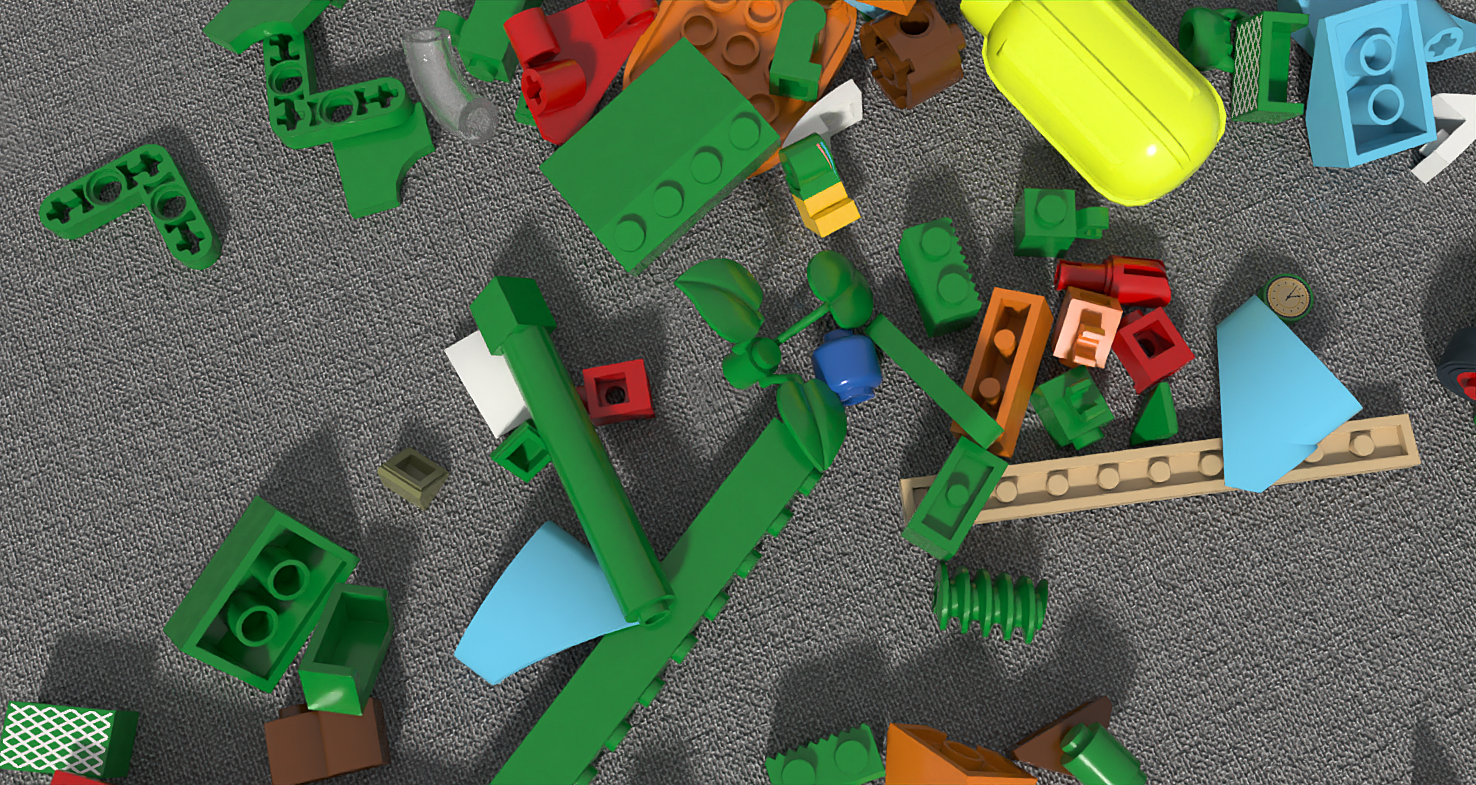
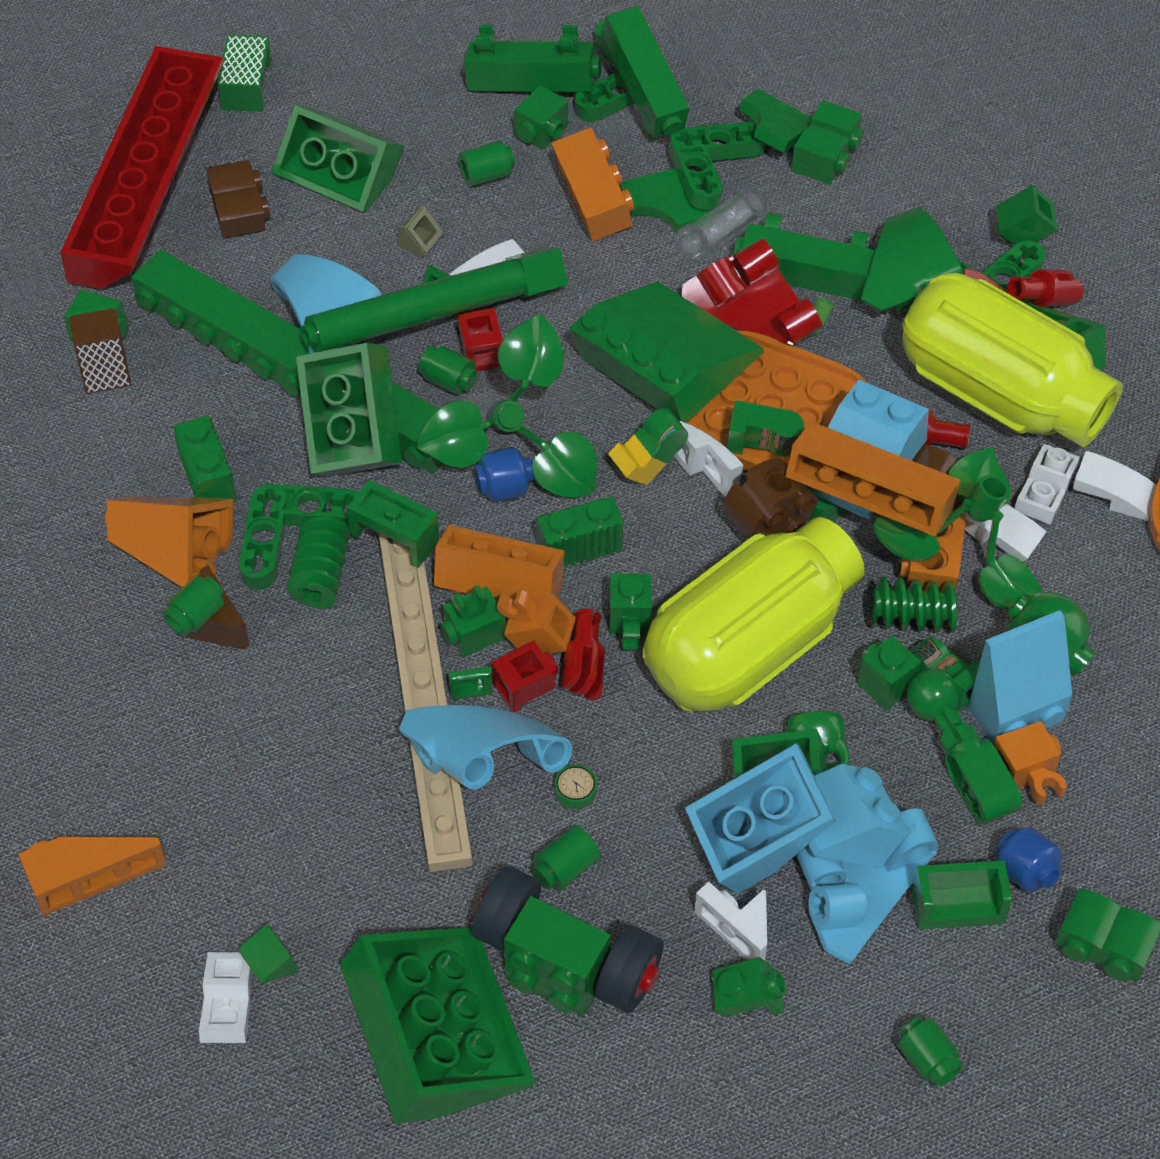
camera: 85 degrees right, 20 degrees down
green panel [298,582,395,716] -> none
green beam [863,312,1005,450] -> none
none -> green beam [239,484,359,590]
none -> green brick [296,343,403,476]
none -> green brick [418,345,478,395]
none -> green brick [458,140,515,187]
none -> green brick [464,25,601,92]
none -> green brick [514,85,568,150]
none -> green brick [532,825,601,891]
none -> orange brick [551,127,635,242]
none -> green brick [602,6,690,138]

